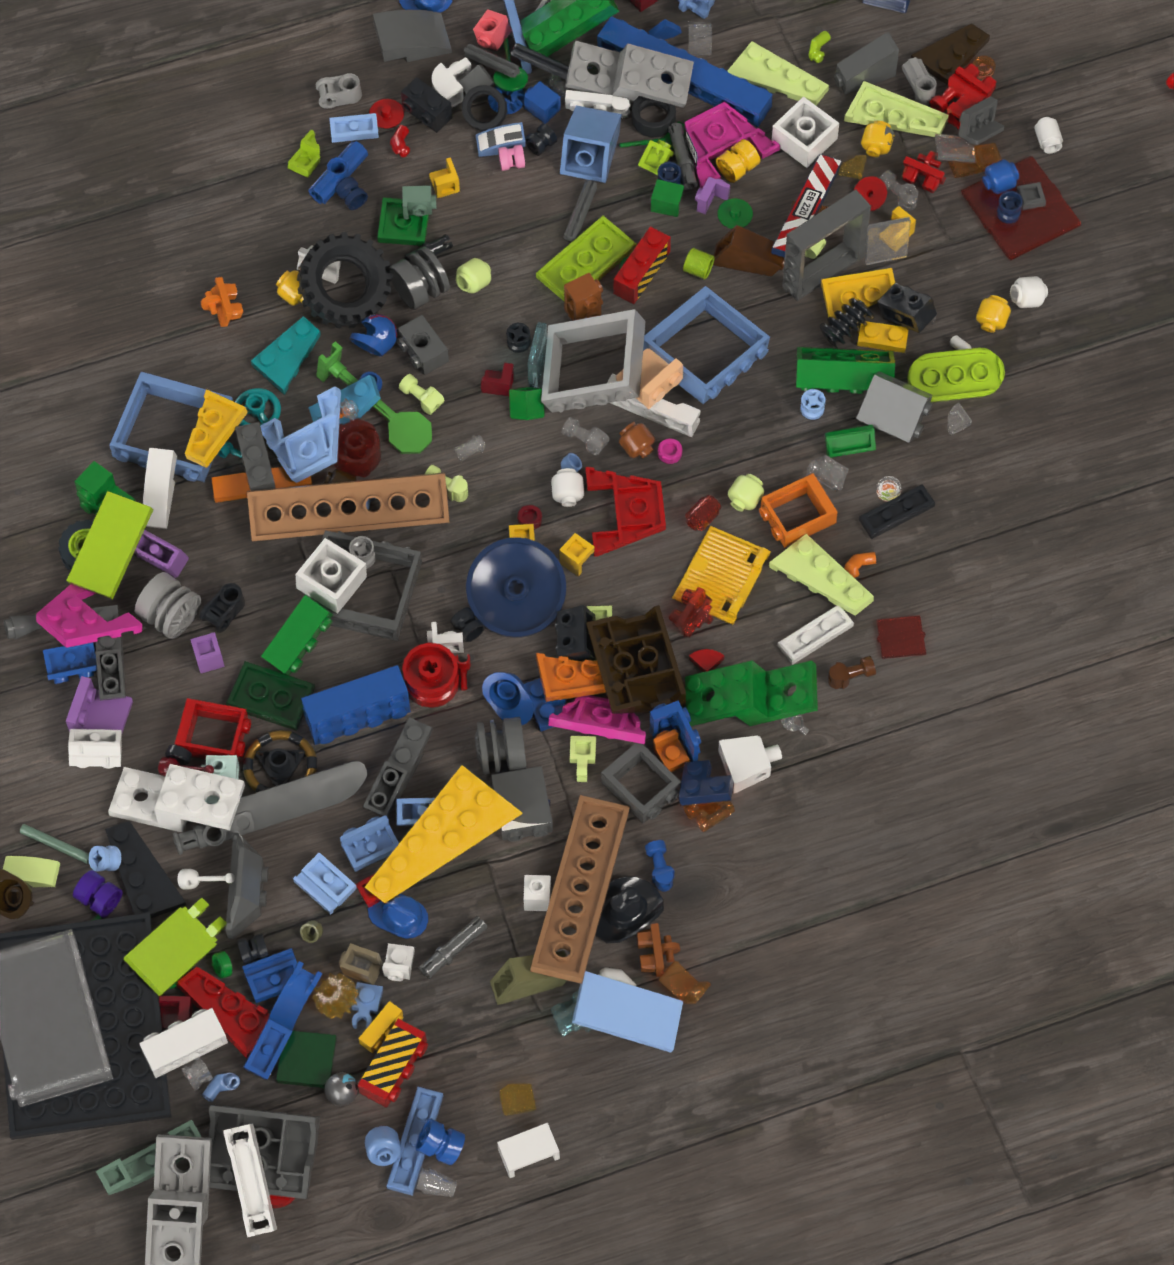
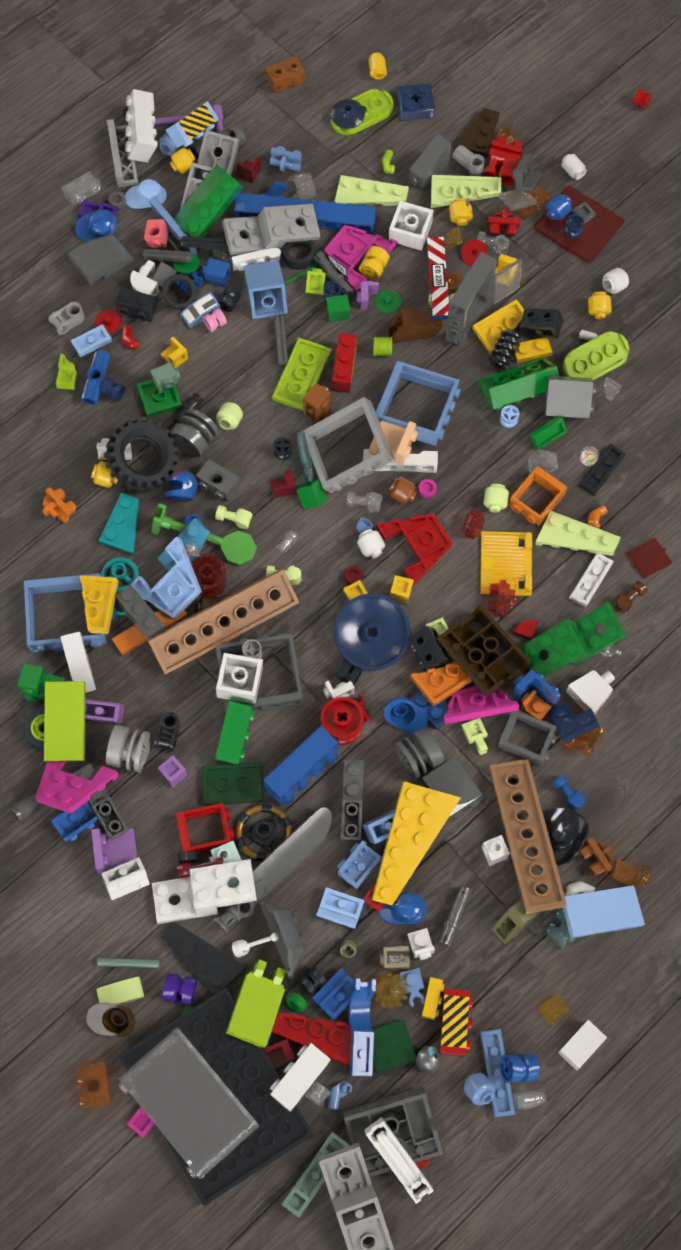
camera: 25 degrees left, 5 degrees up
light blue wheel [89,845,121,872] -> none

